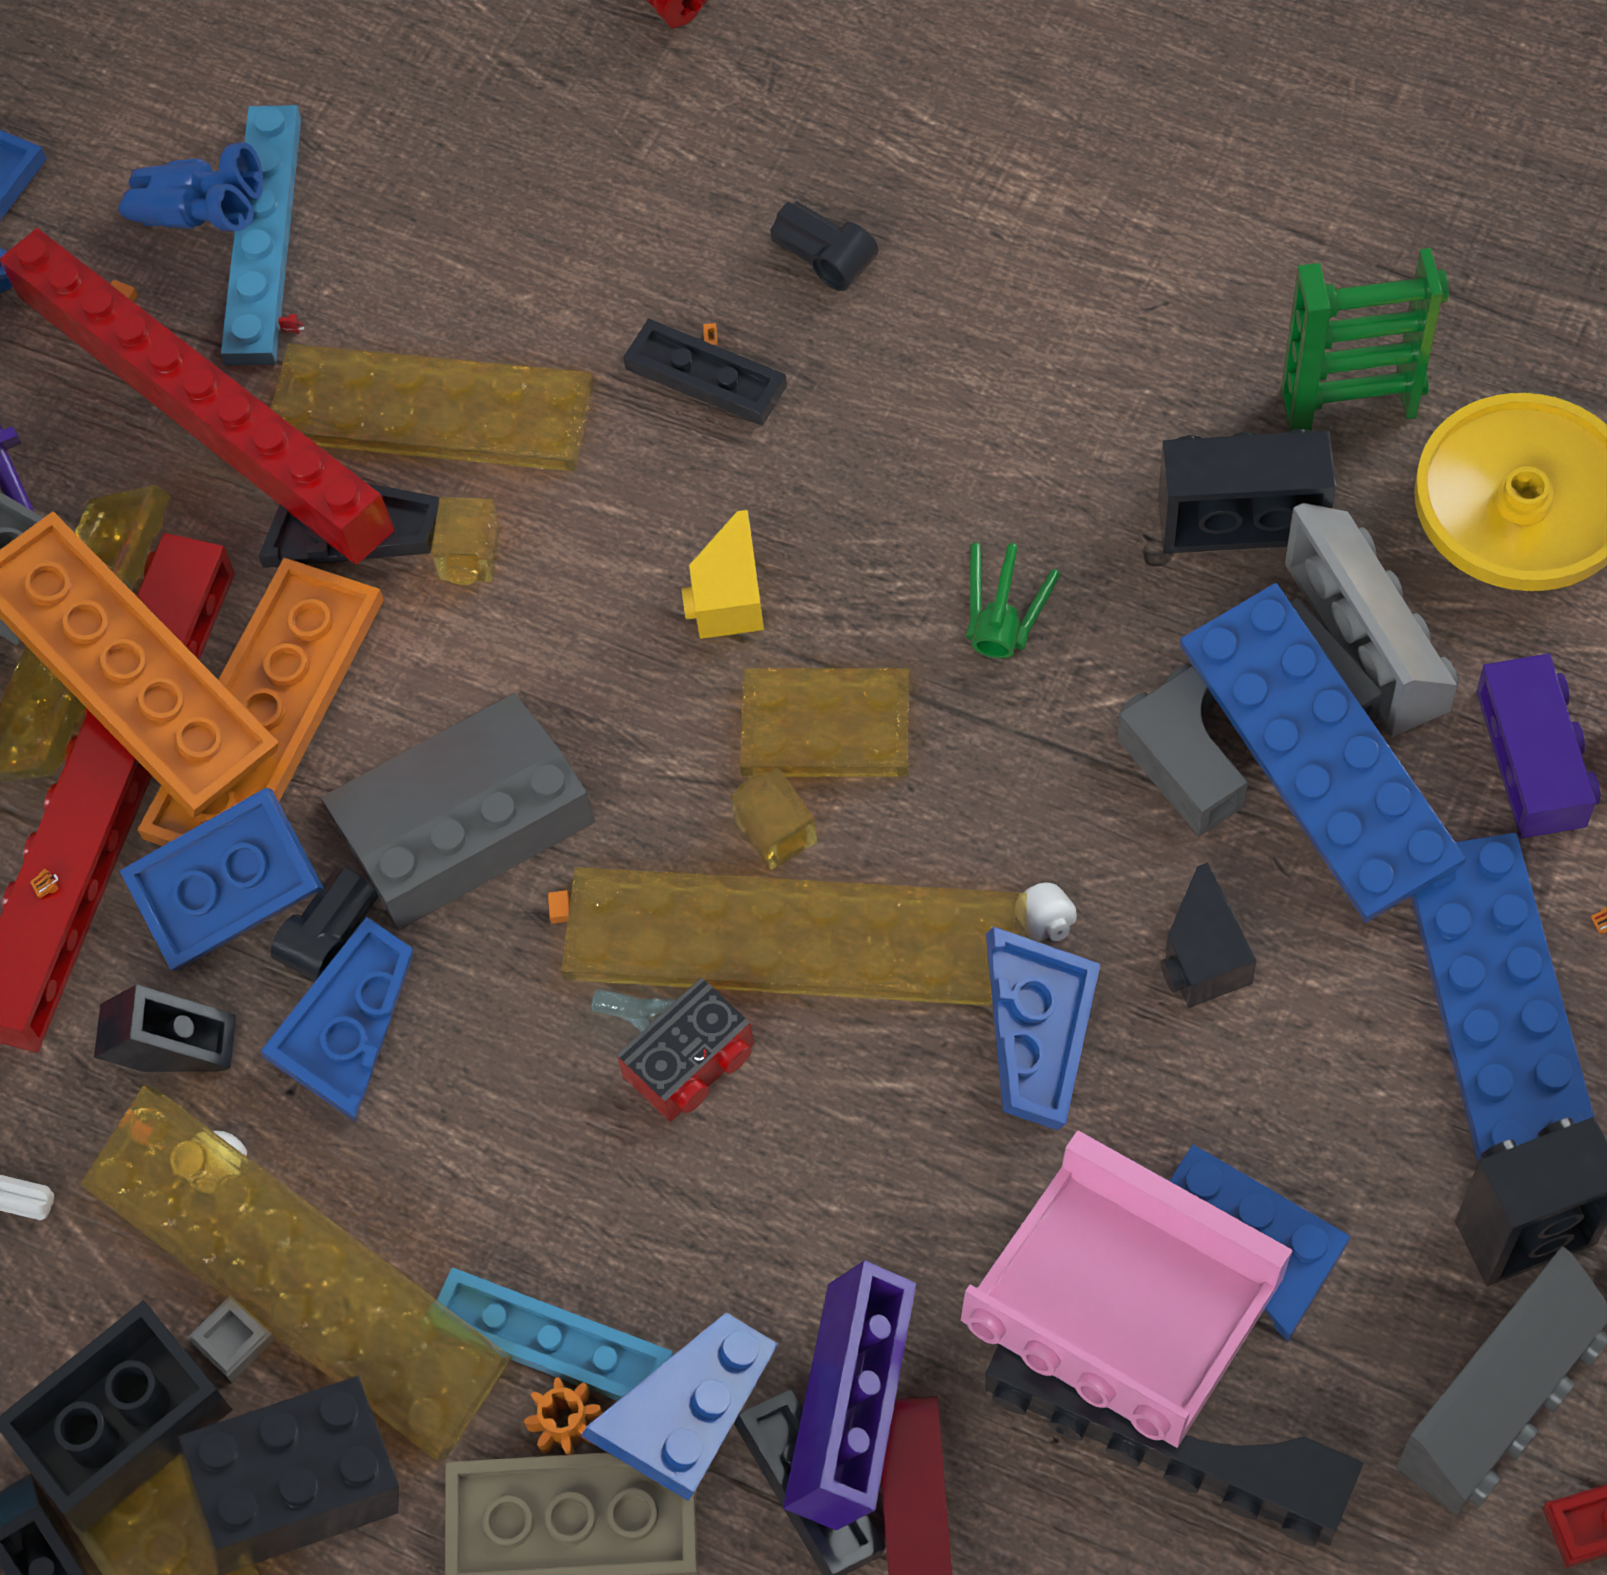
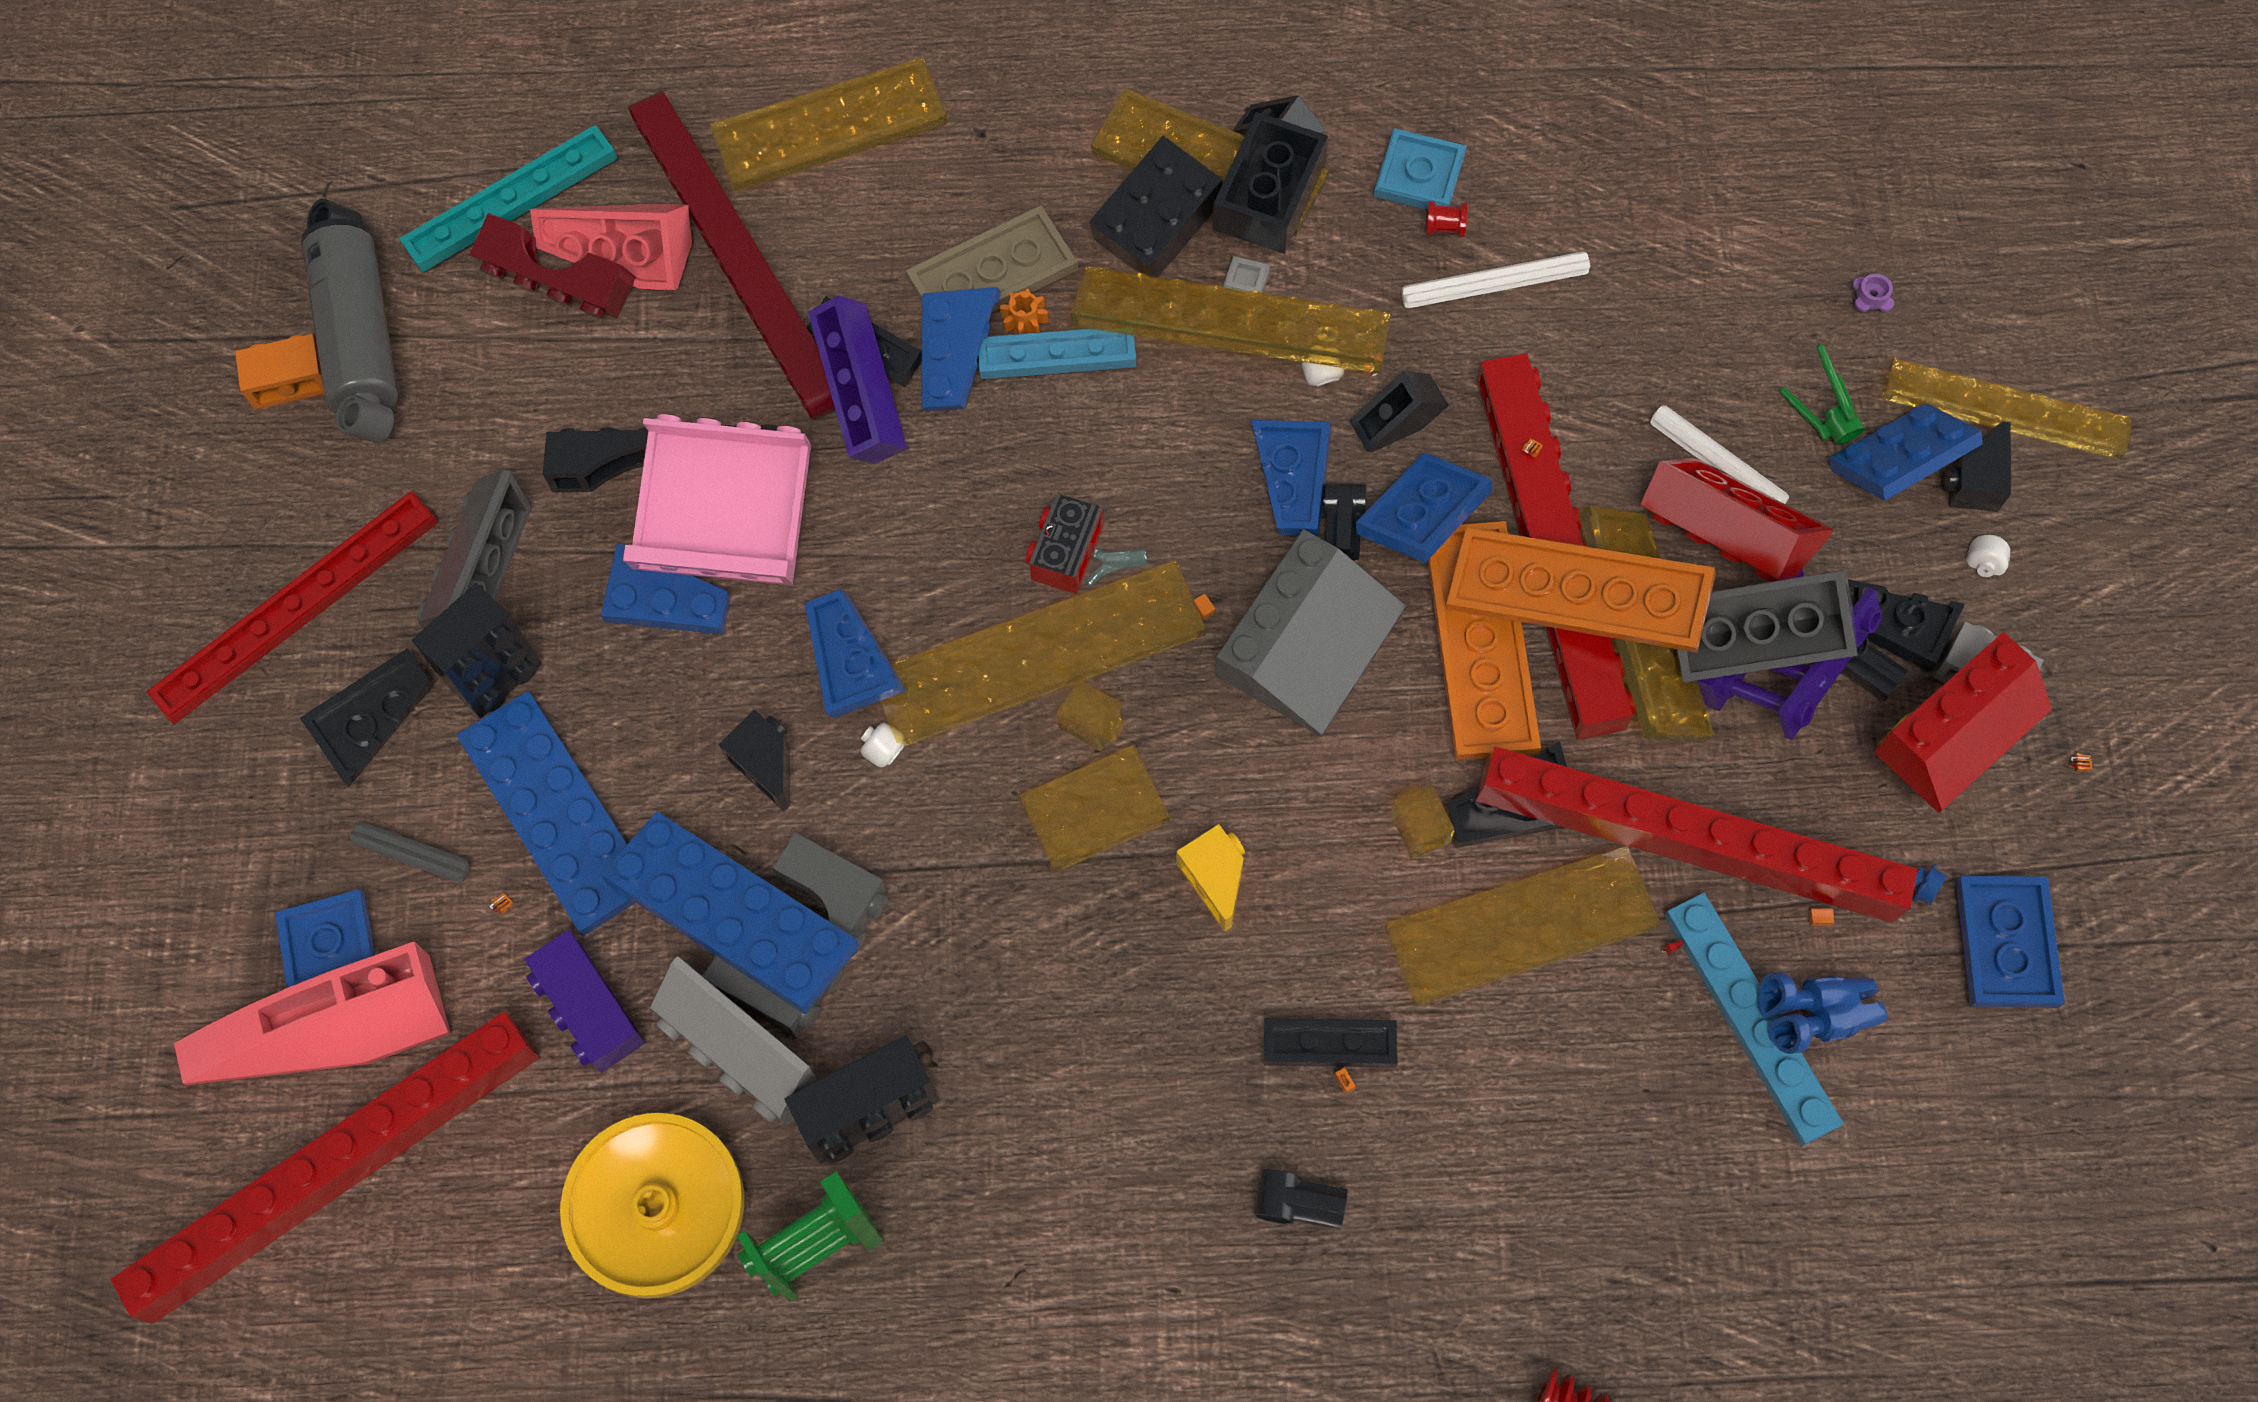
camera: 150 degrees right, 5 degrees up
green plant [966,542,1060,659] -> none

